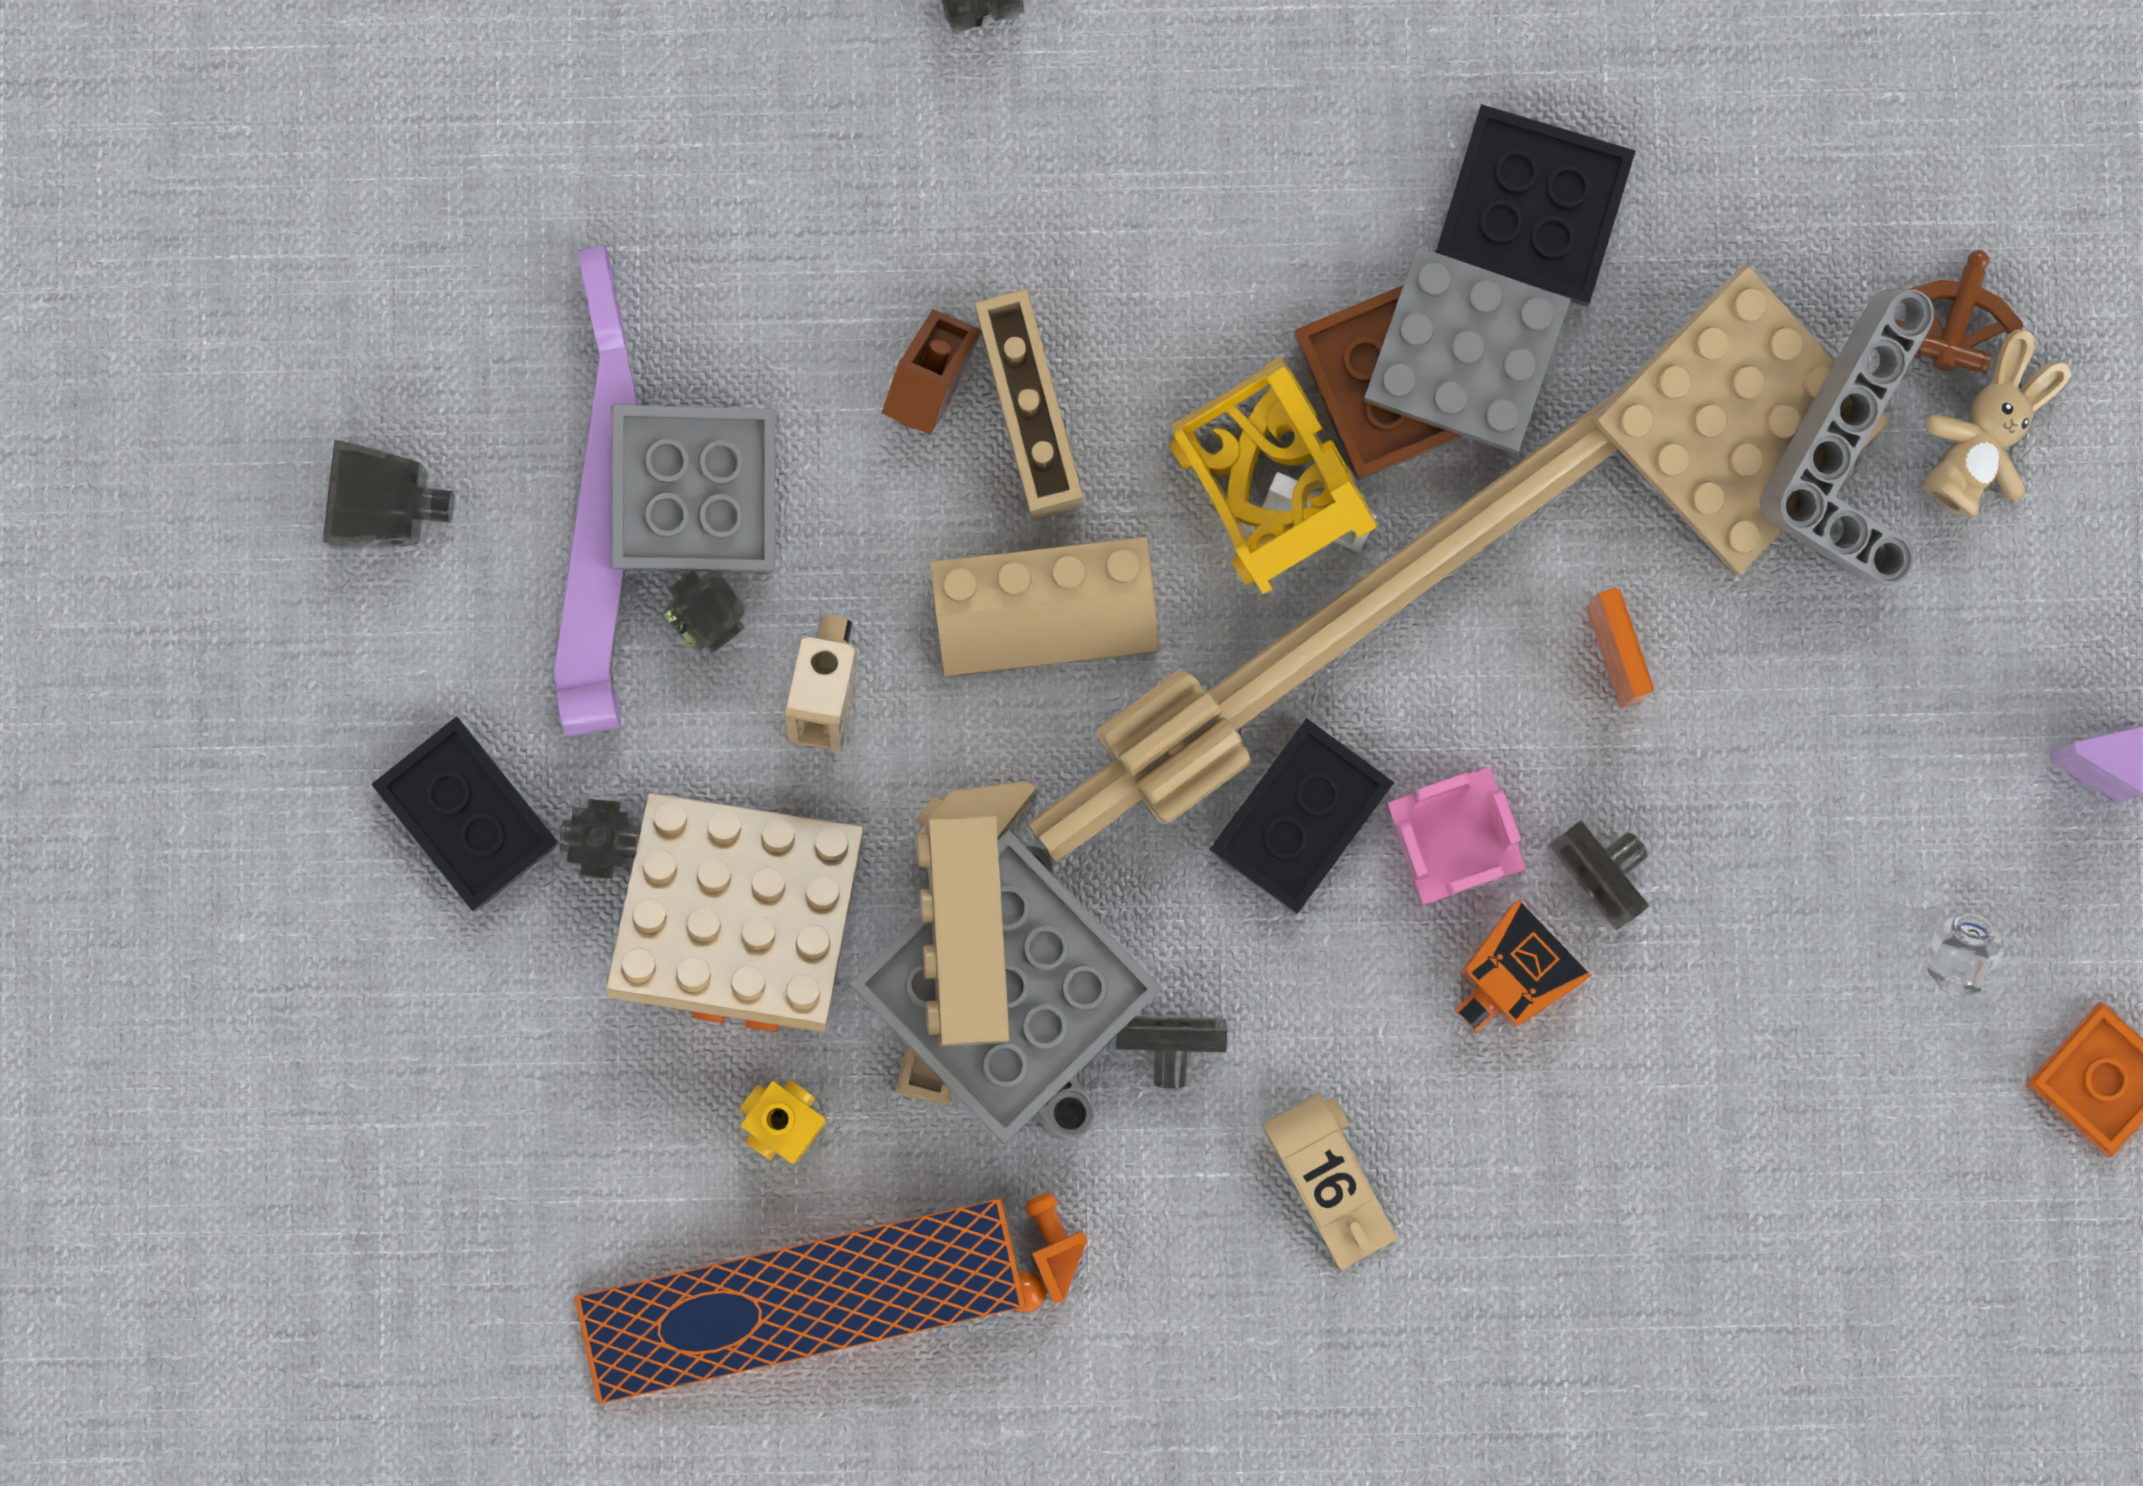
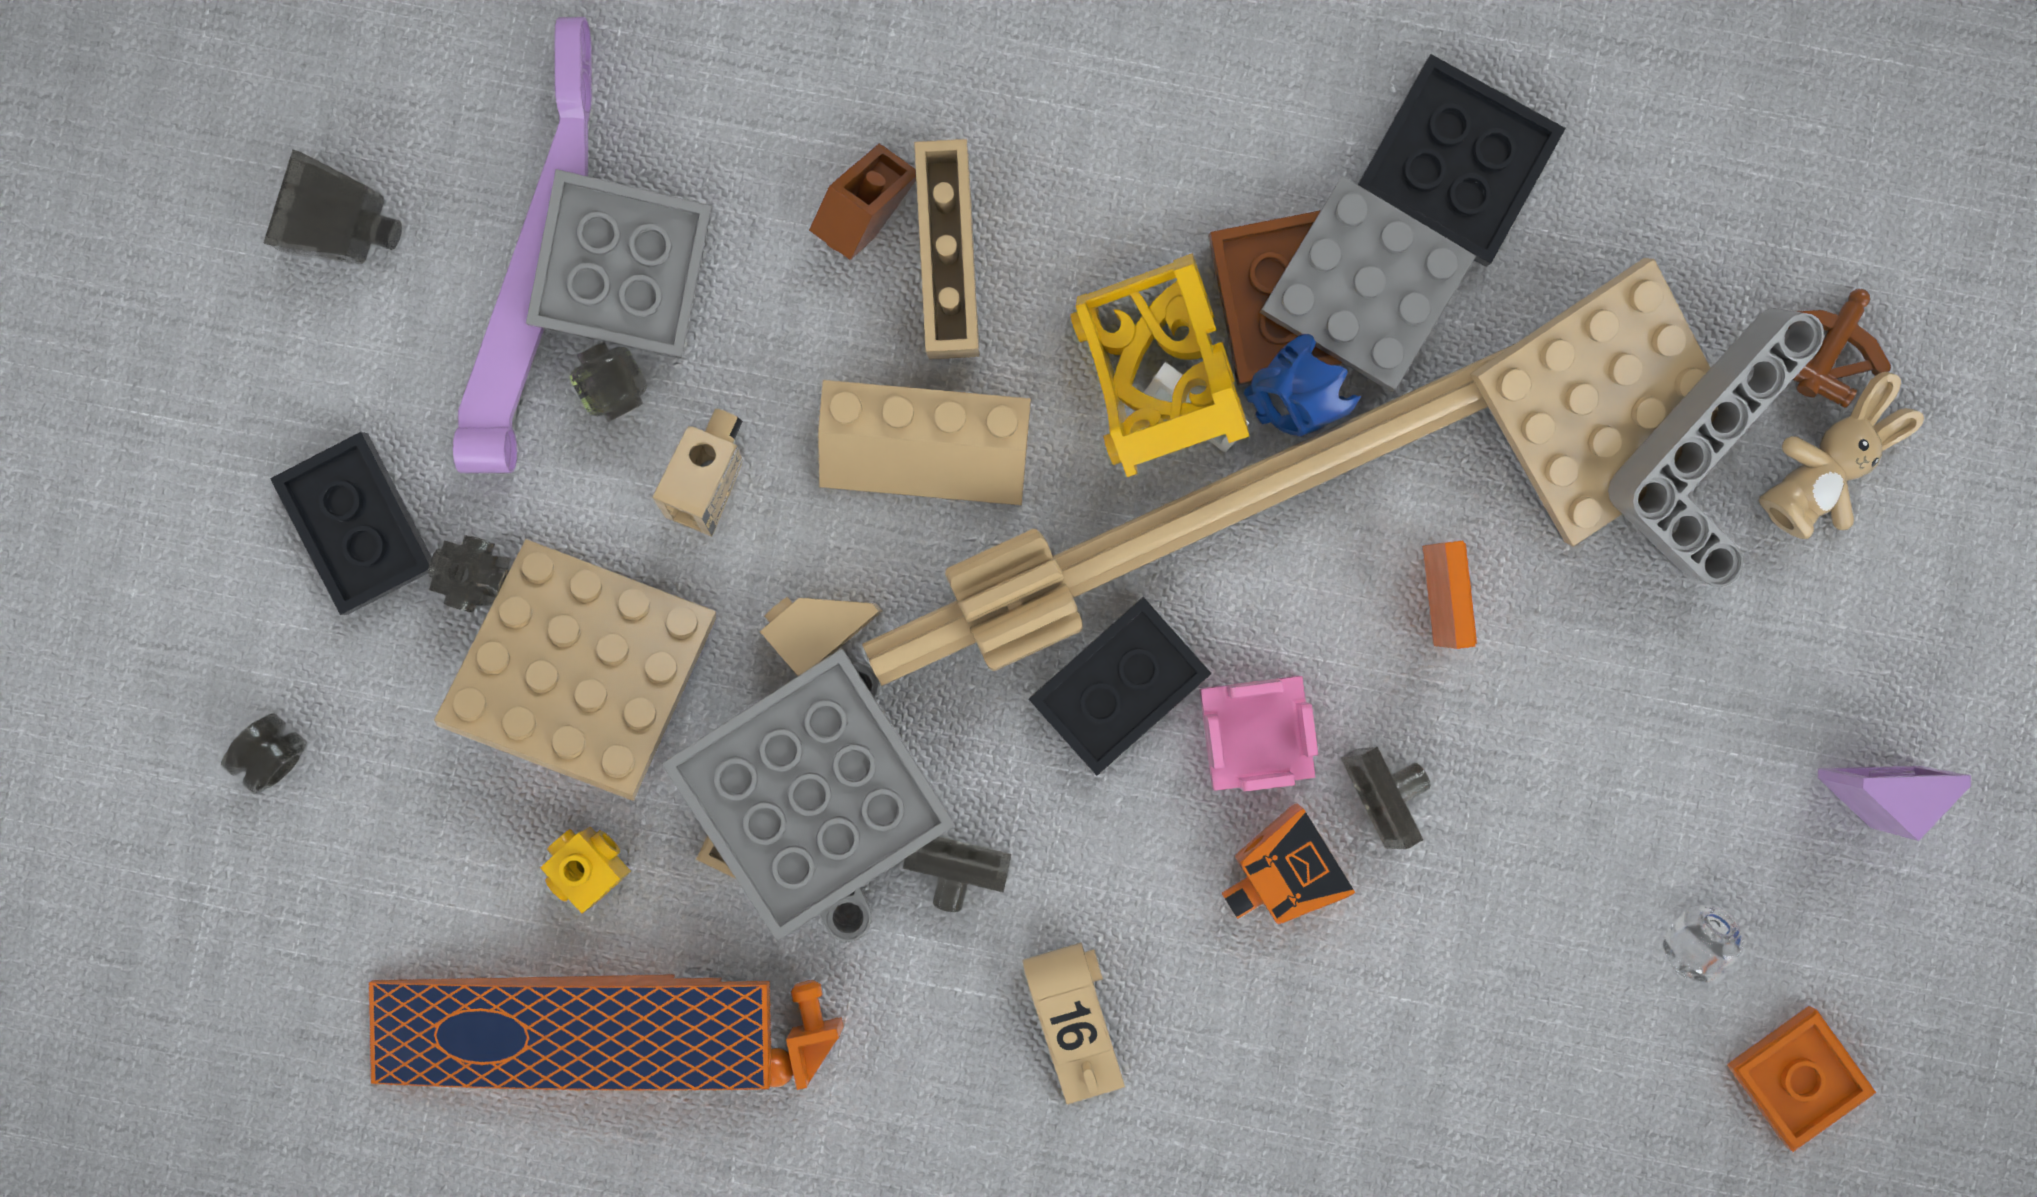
camera: 10 degrees right, 5 degrees up
tan brick [916,816,1009,1047] -> none
none -> clear smoke wheel [221,713,307,794]
none -> blue helmet [1244,334,1361,437]

